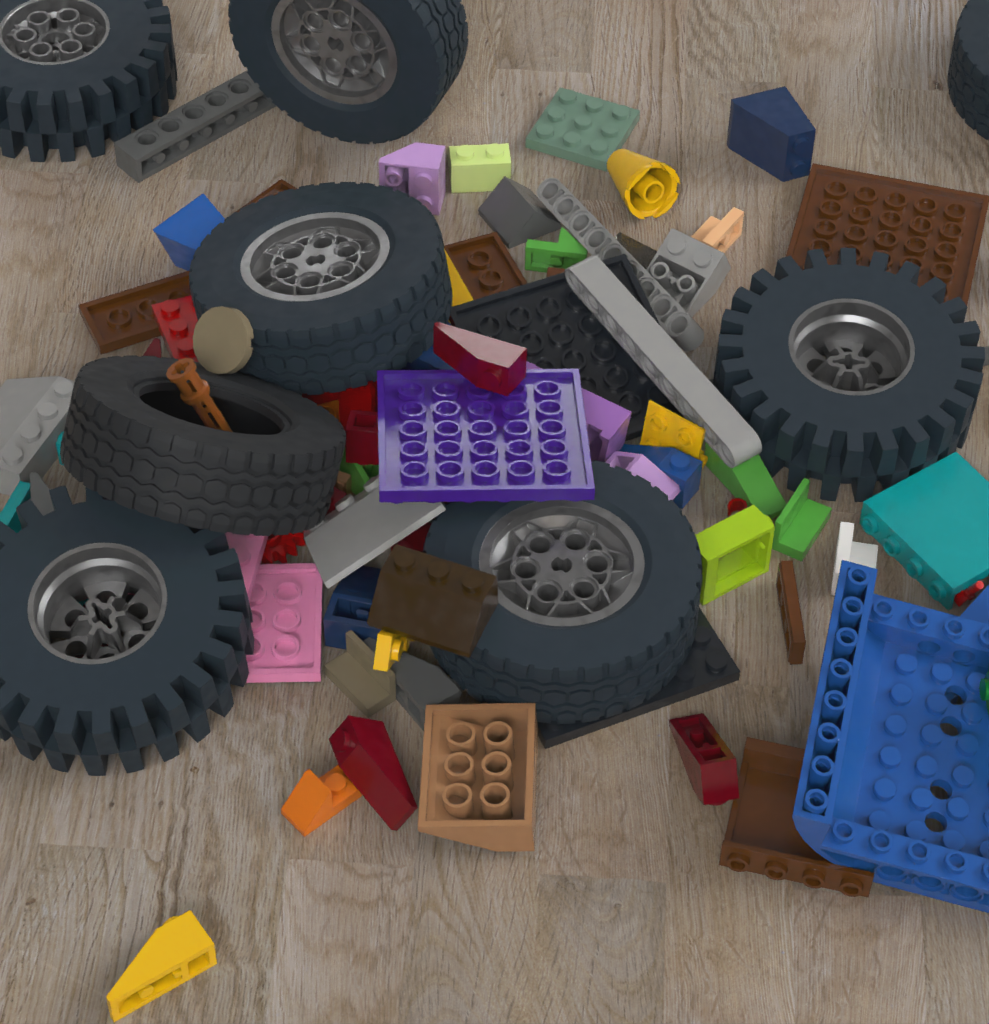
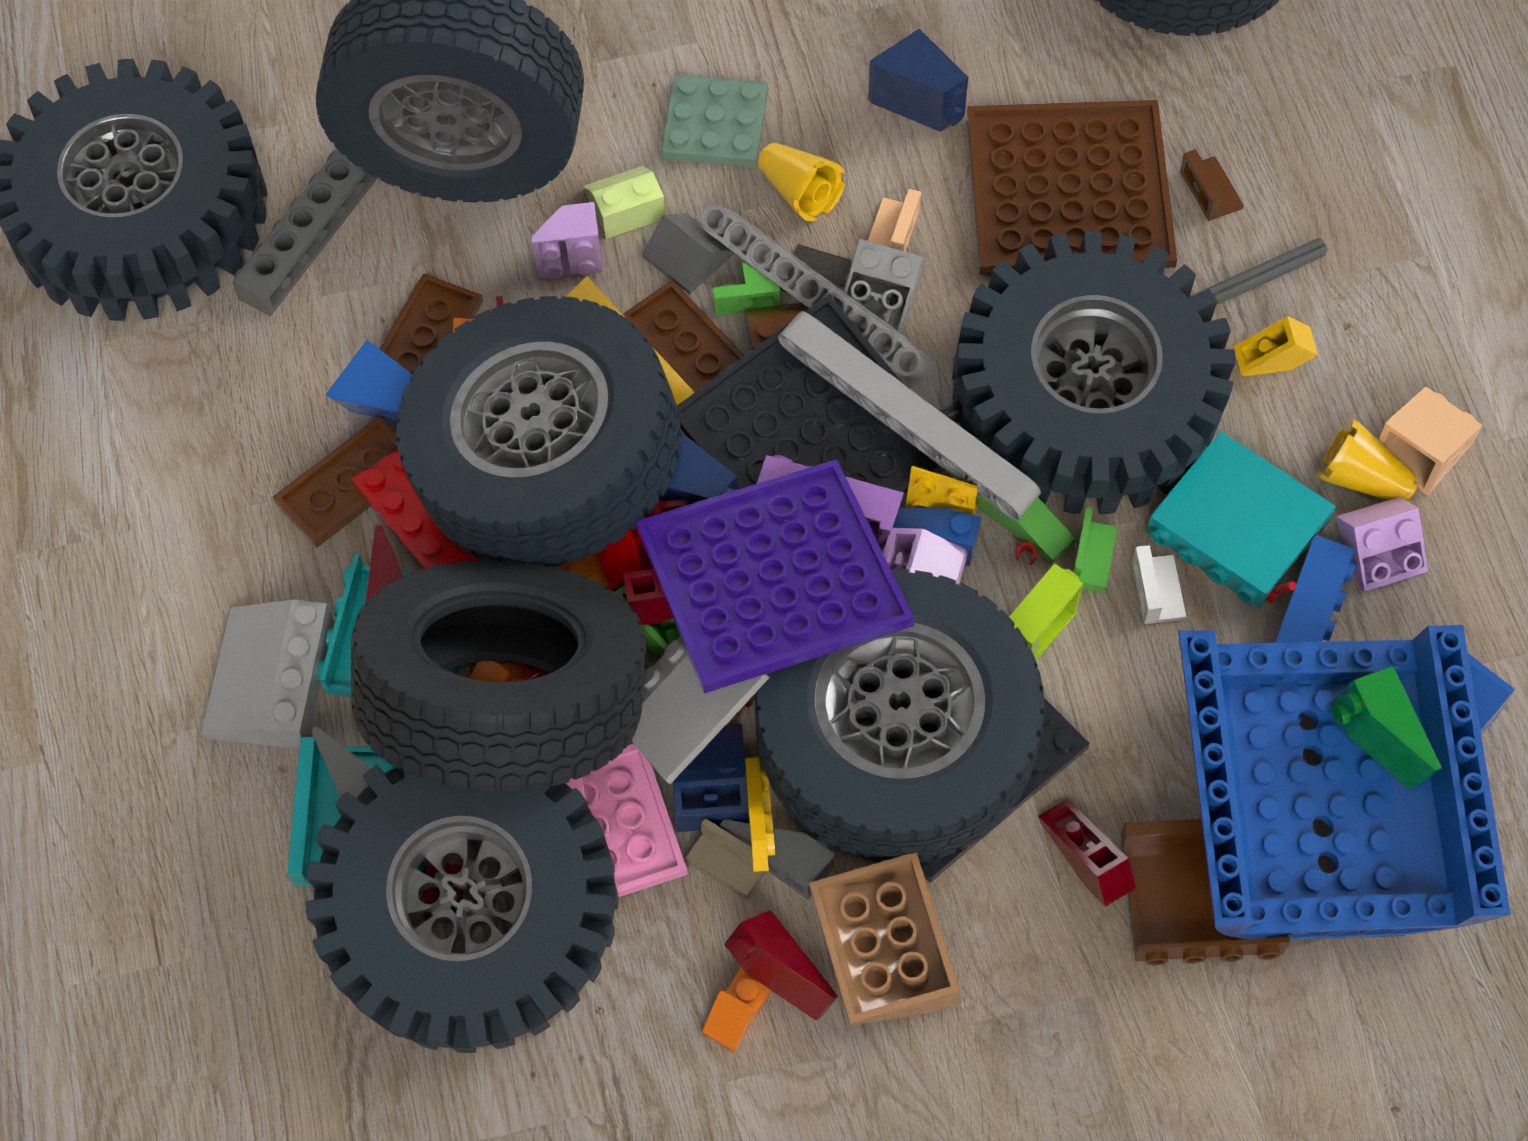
camera: 15 degrees left, 15 degrees up
dark orange pin [166,358,233,432] -> none
dark tan tile [193,306,254,374] -> none
dark brown slope [367,544,498,658] -> none
dark red slope [433,321,527,396] -> none
reddish brown tile [776,560,806,665] -> none

